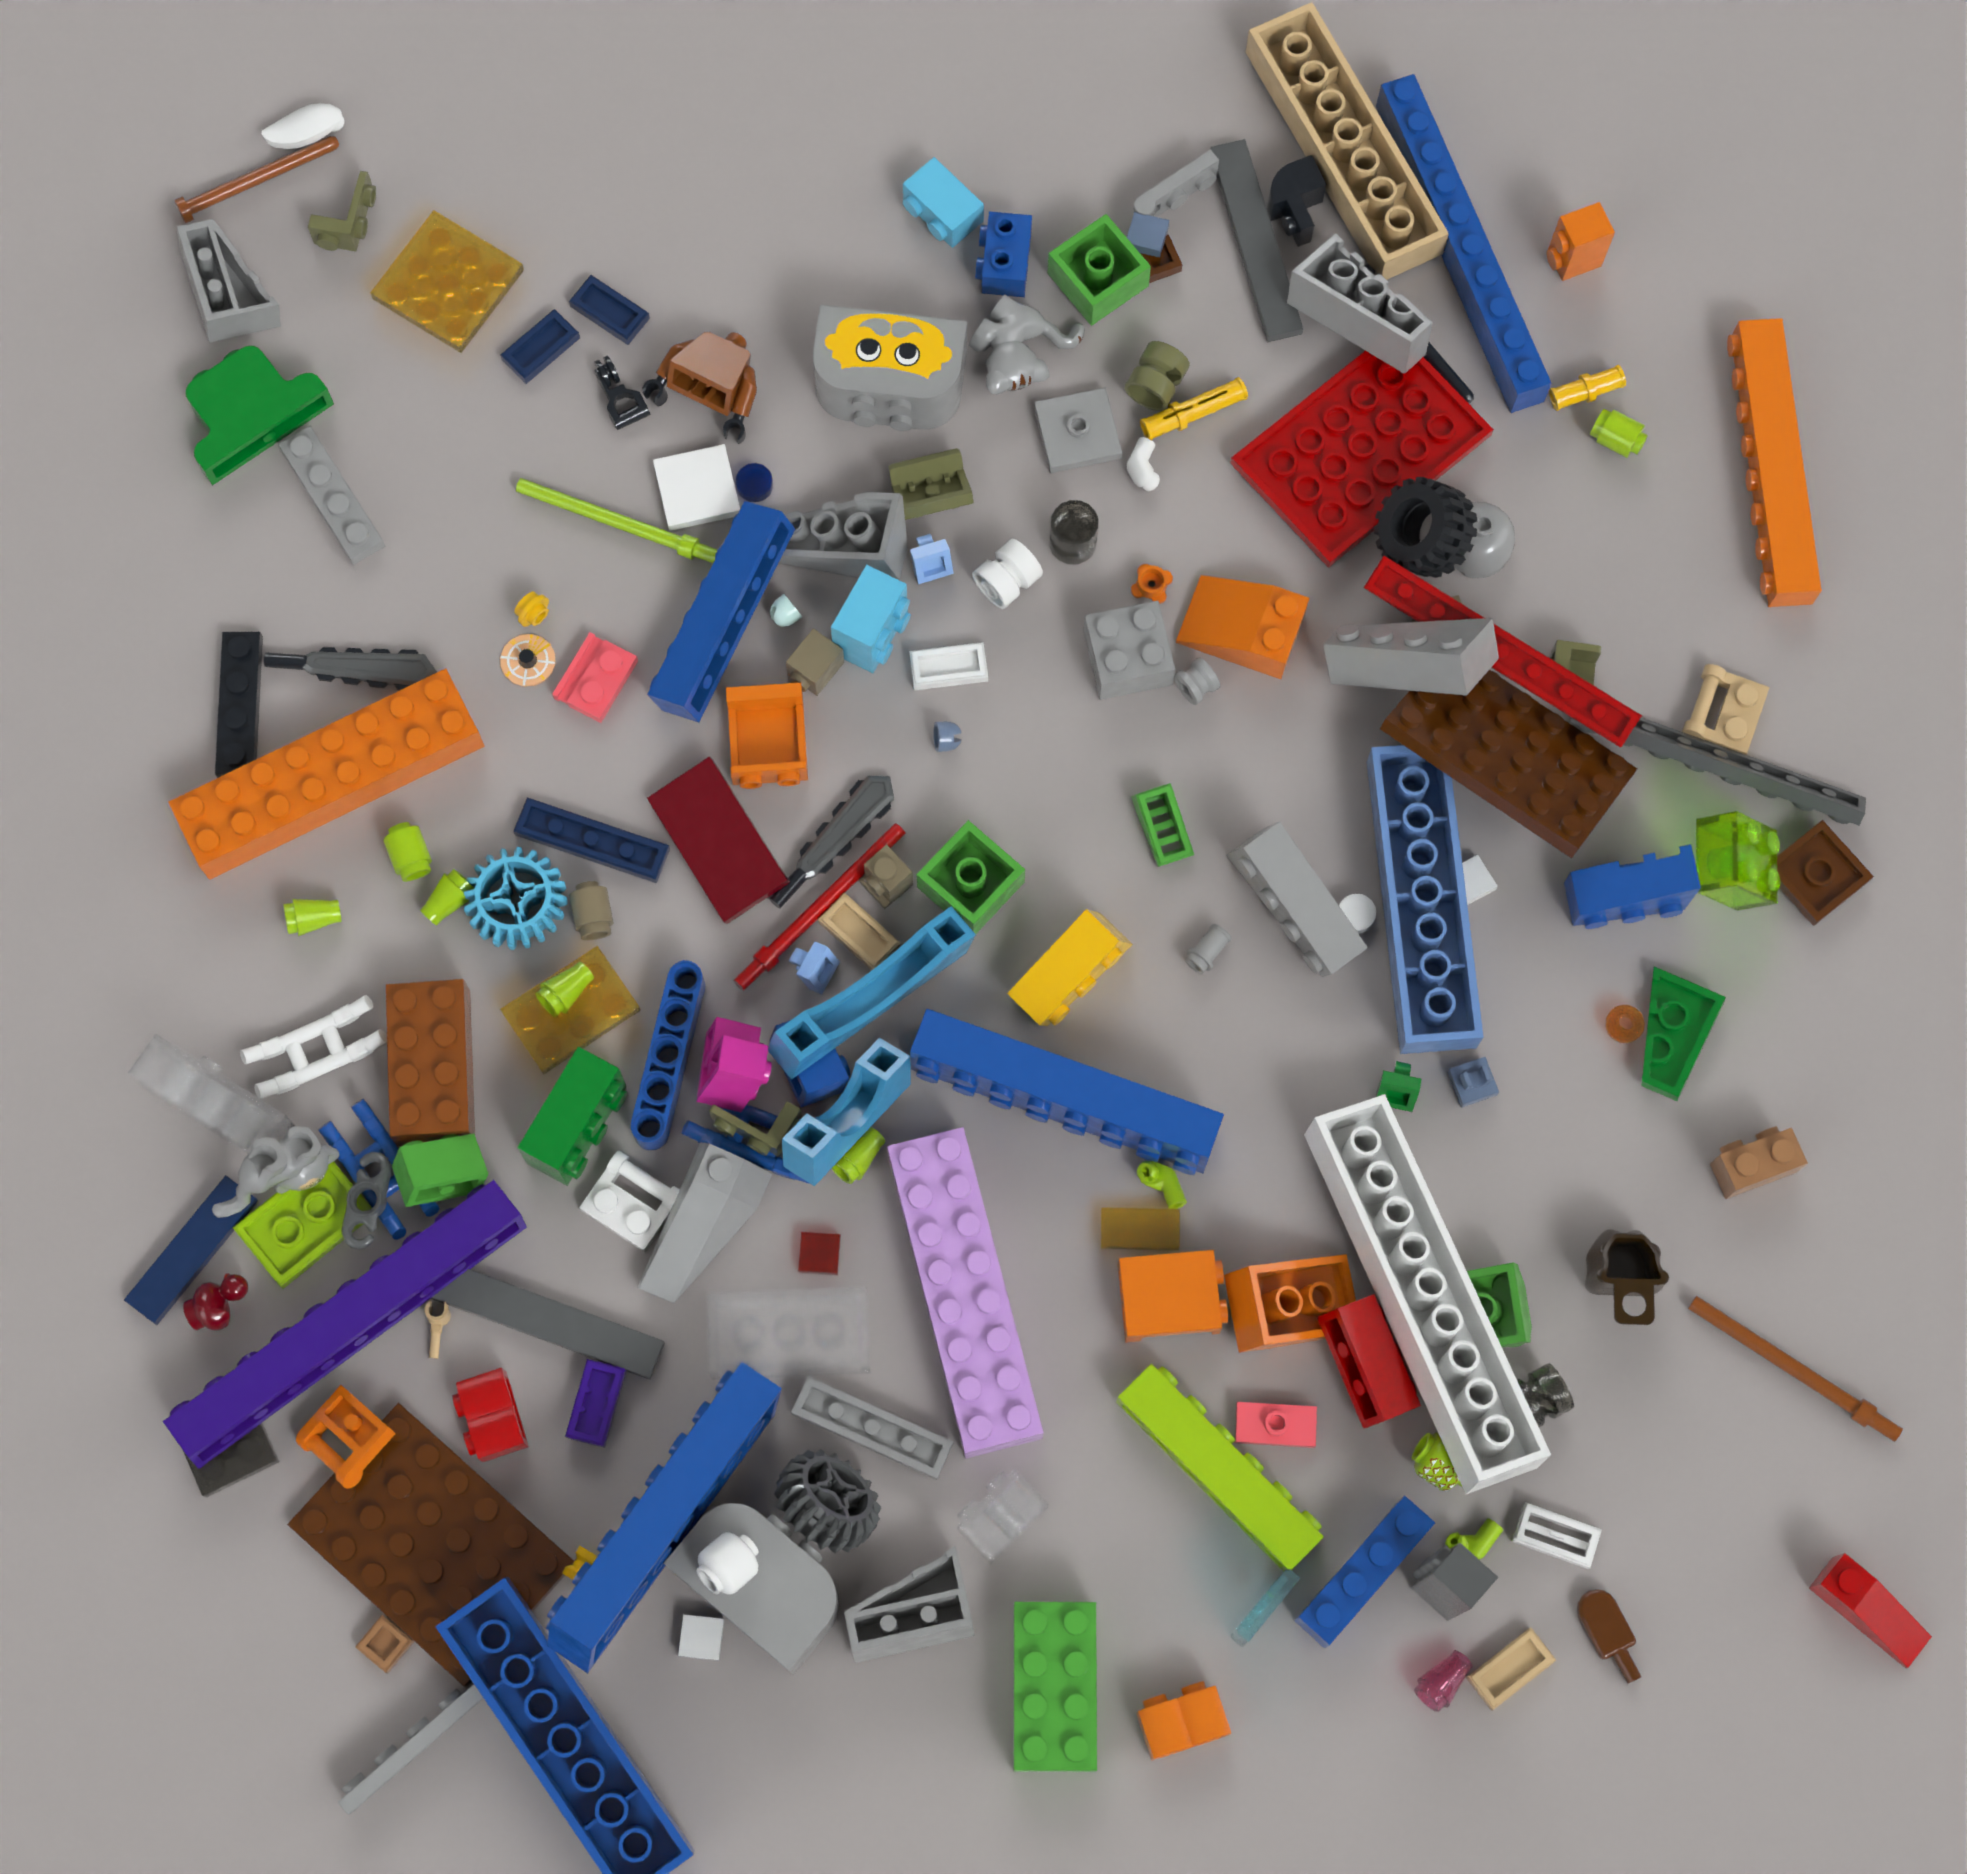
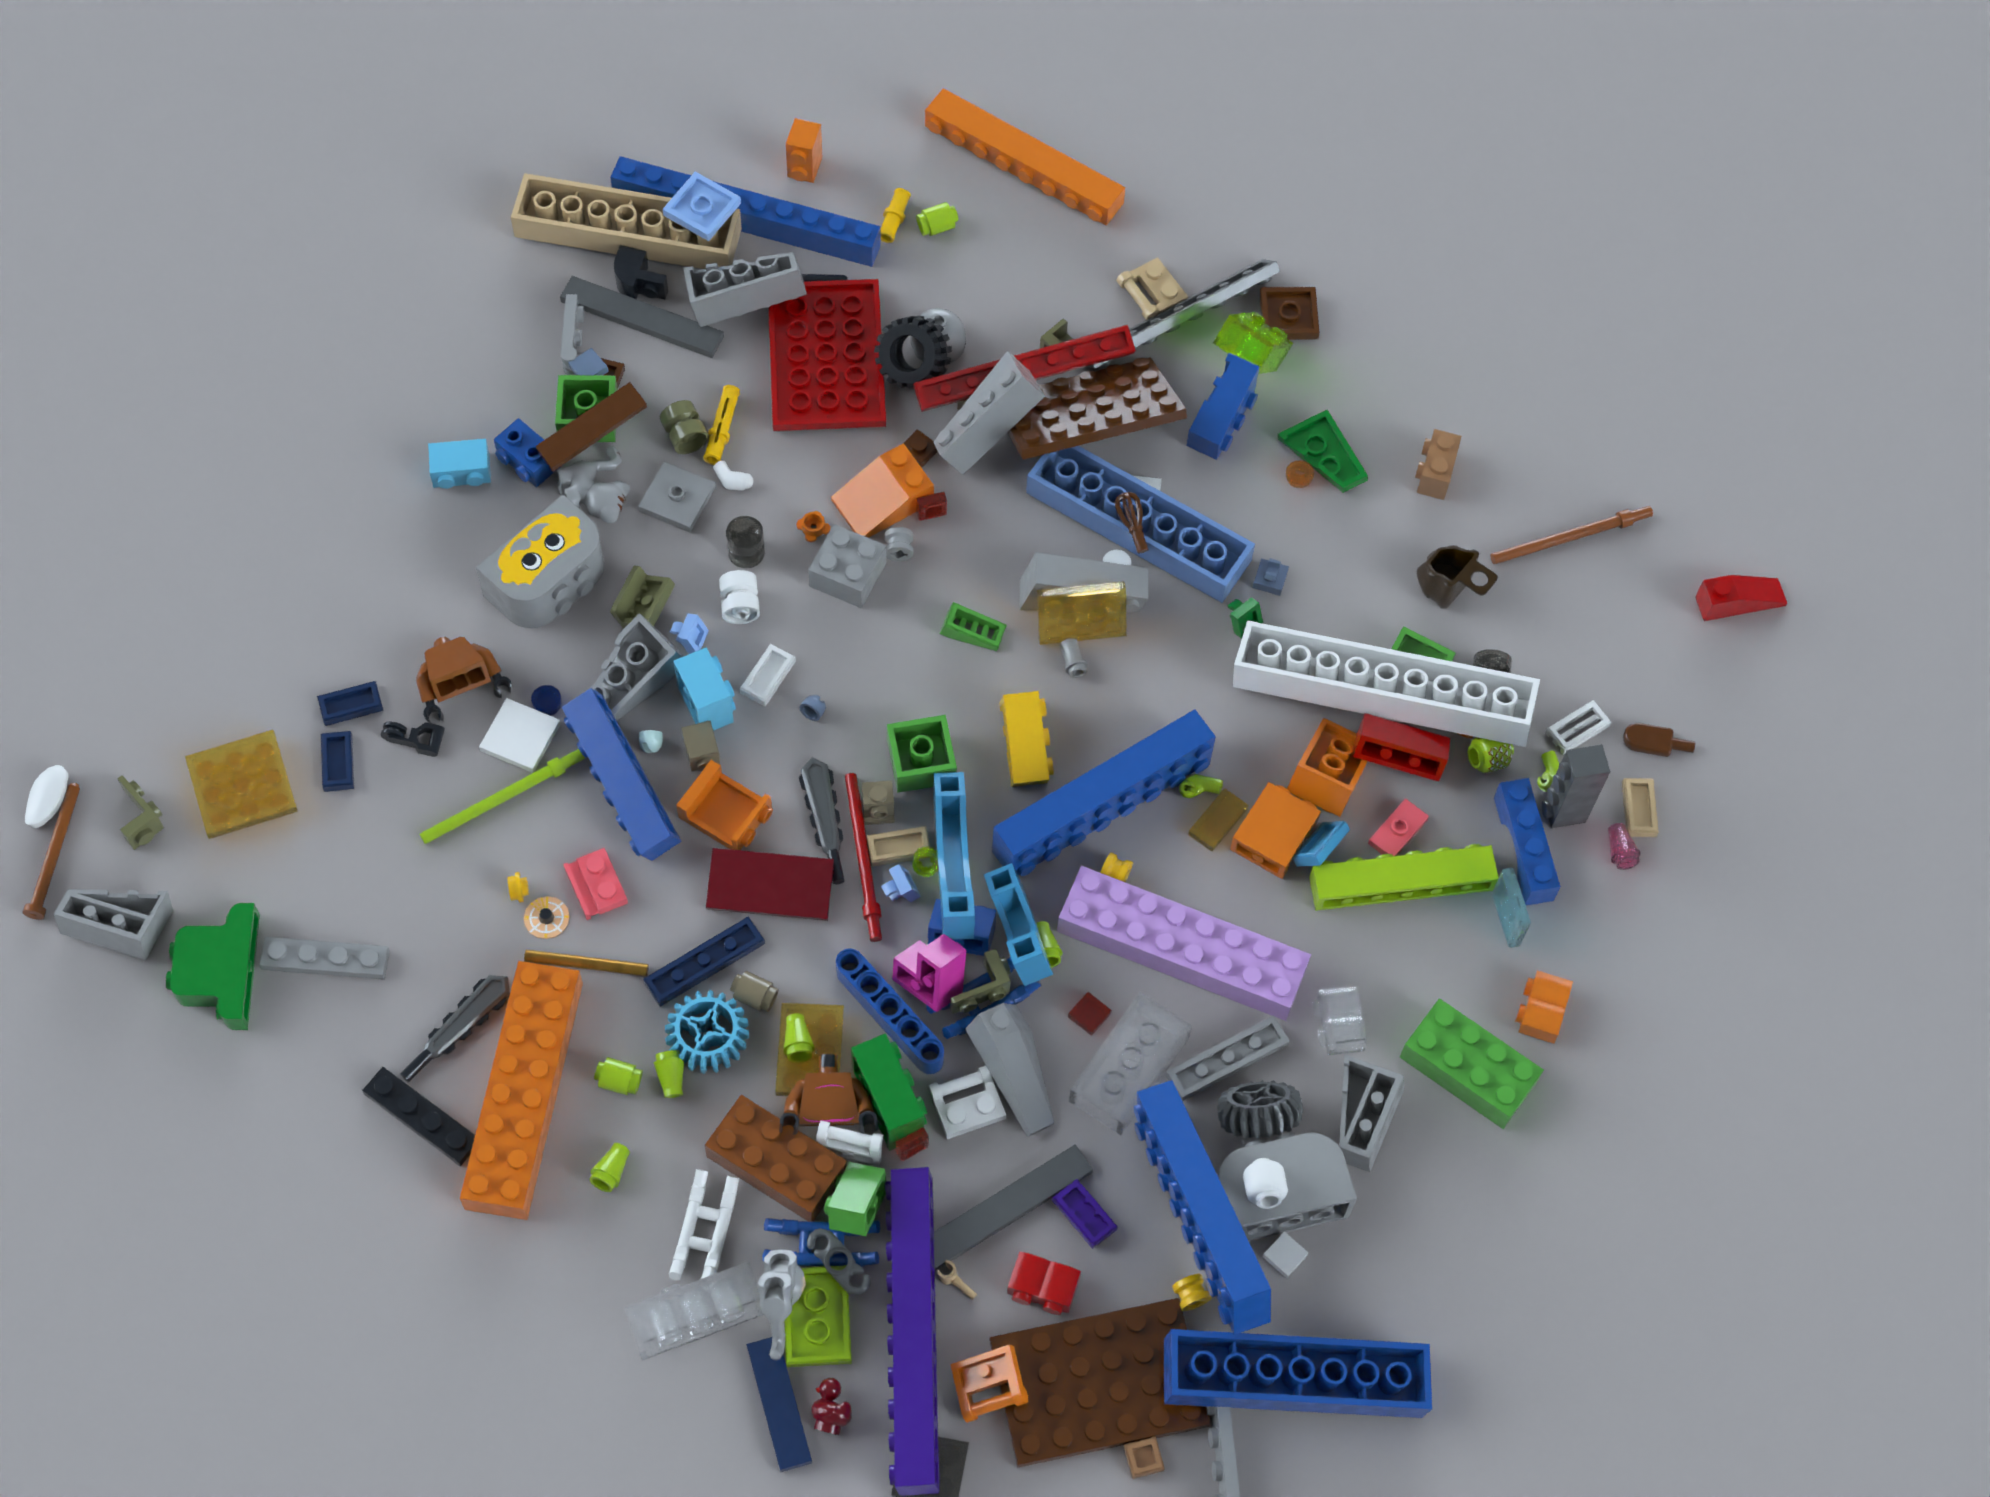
camera: 55 degrees left, 10 degrees down
none -> pearl gold bar [524,950,649,976]
none -> reddish brown tile [535,382,647,471]
none -> light blue plate [663,171,741,241]
none -> dark orange torso [779,1054,879,1135]
none -> white plate [816,1121,883,1167]
none -> clear red tile [896,1127,929,1161]
none -> reddish brown plate [904,429,938,468]
none -> clear neon green bush [912,846,938,877]
none -> clear red tile [916,492,947,521]
none -> clear yellow plate [1037,581,1127,645]
none -> yellow wheel [1100,852,1133,882]
none -> reddish brown piece [1115,492,1149,554]
none -> dark azure tile [1293,821,1350,867]

